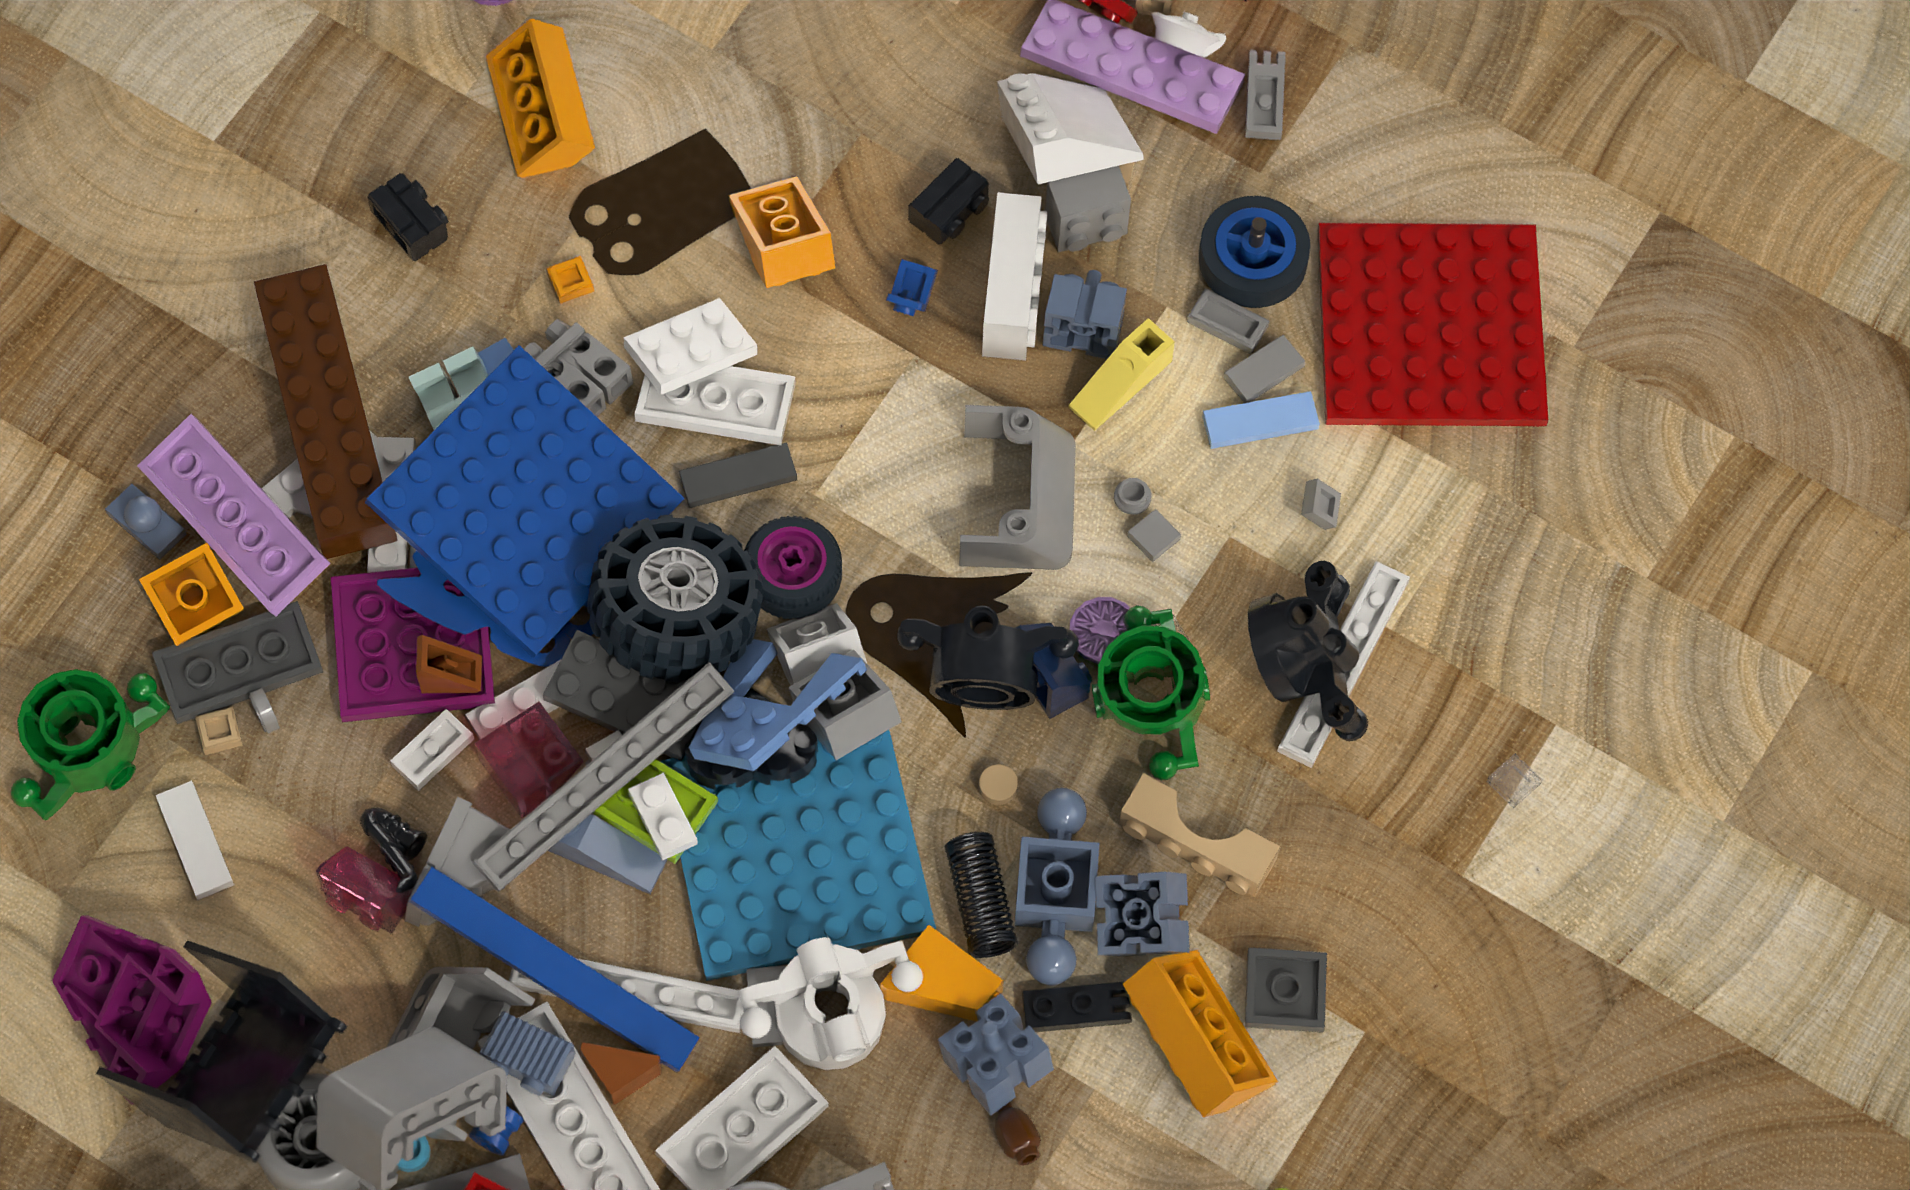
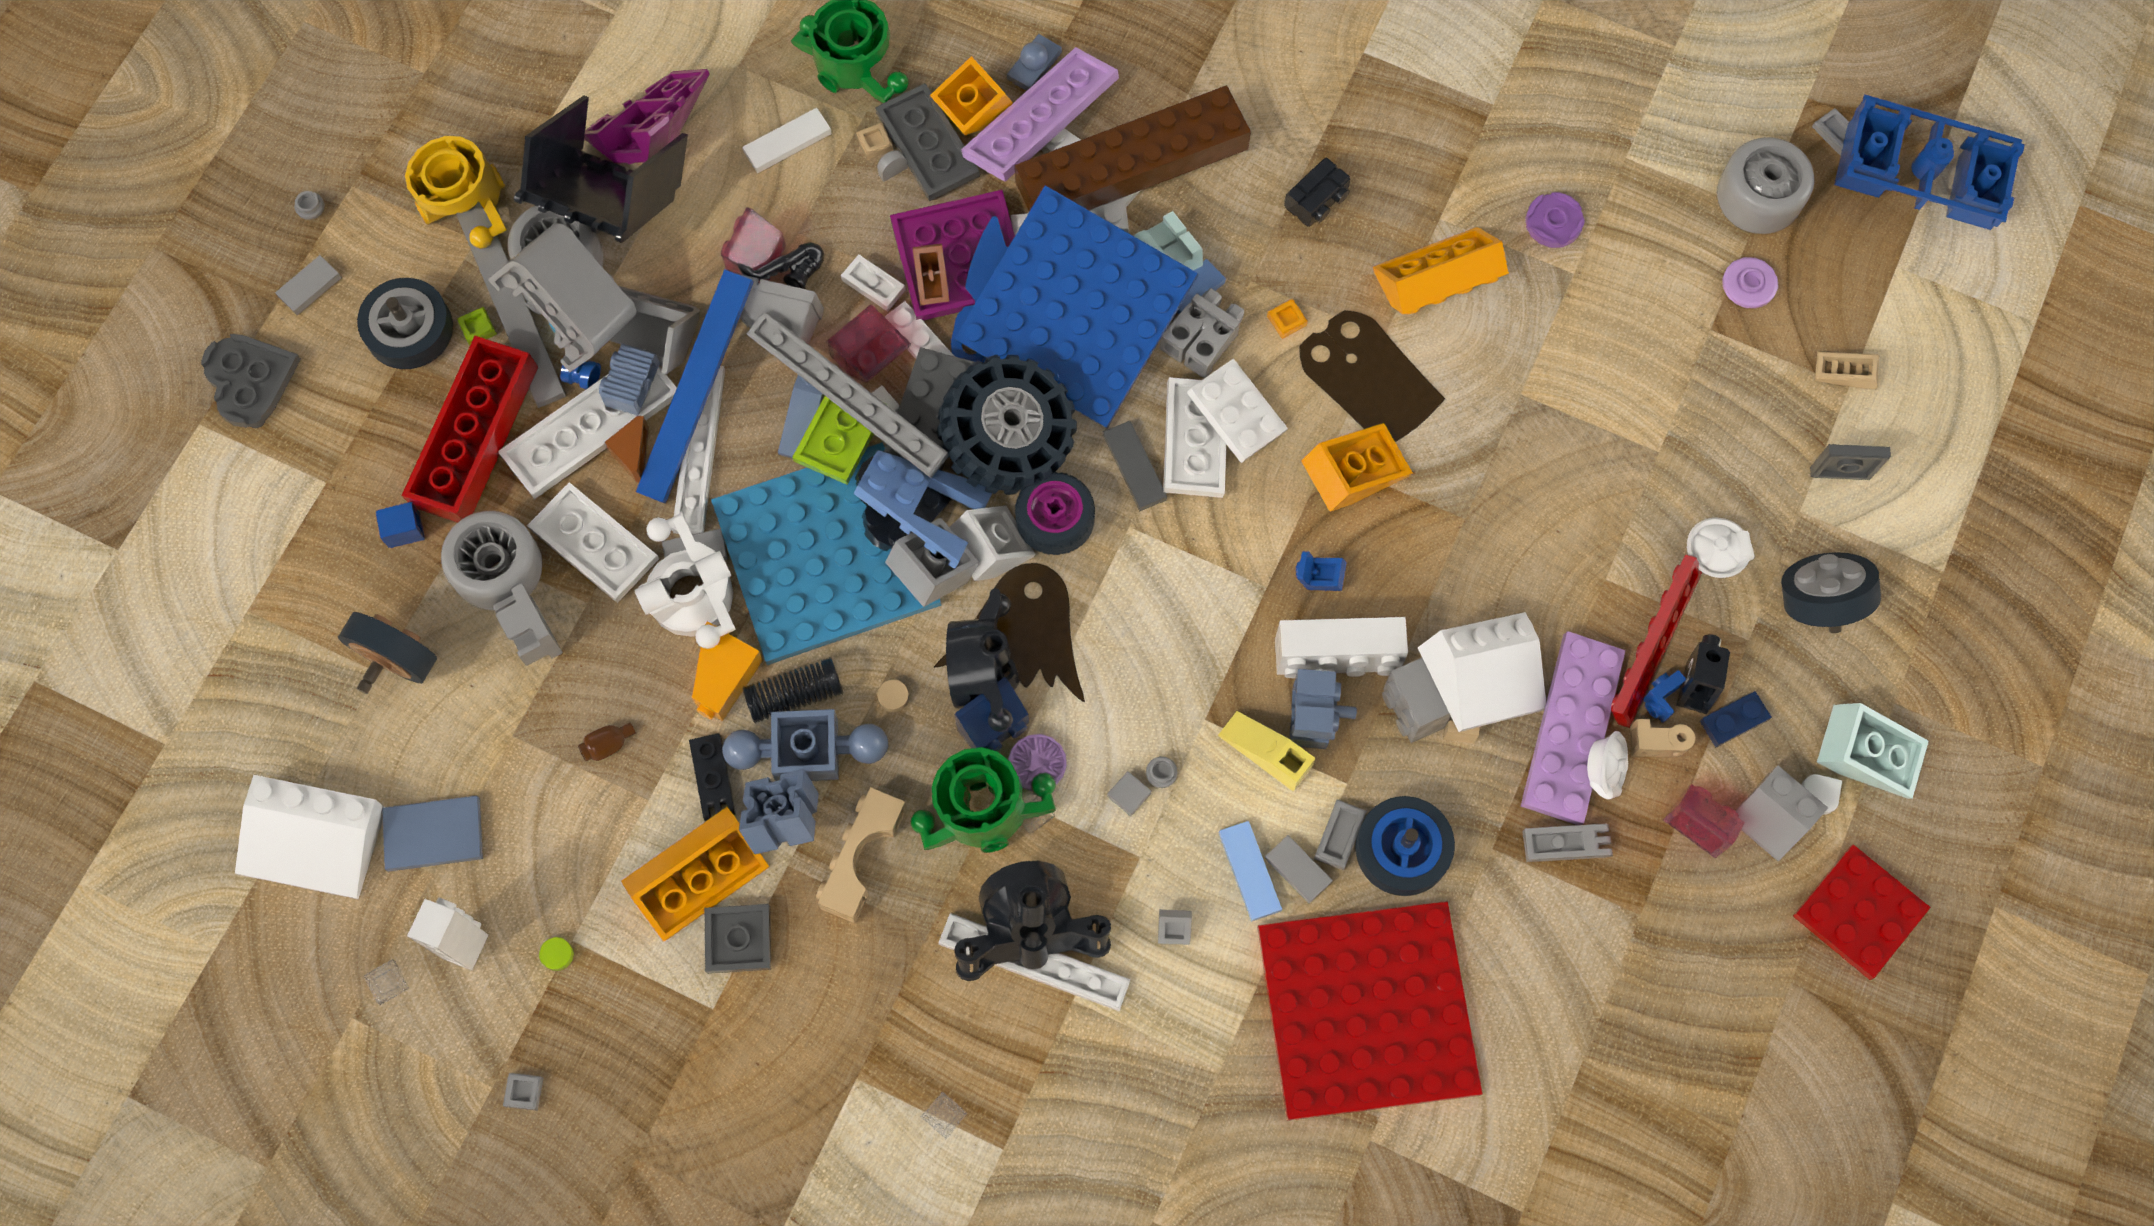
camera: 85 degrees right, 5 degrees up
white plate [628,773,698,861] -> none
black brick [908,158,989,245] -> none
sand blue brick [938,994,1054,1115] -> none
light grey windscreen [959,405,1076,570] -> none

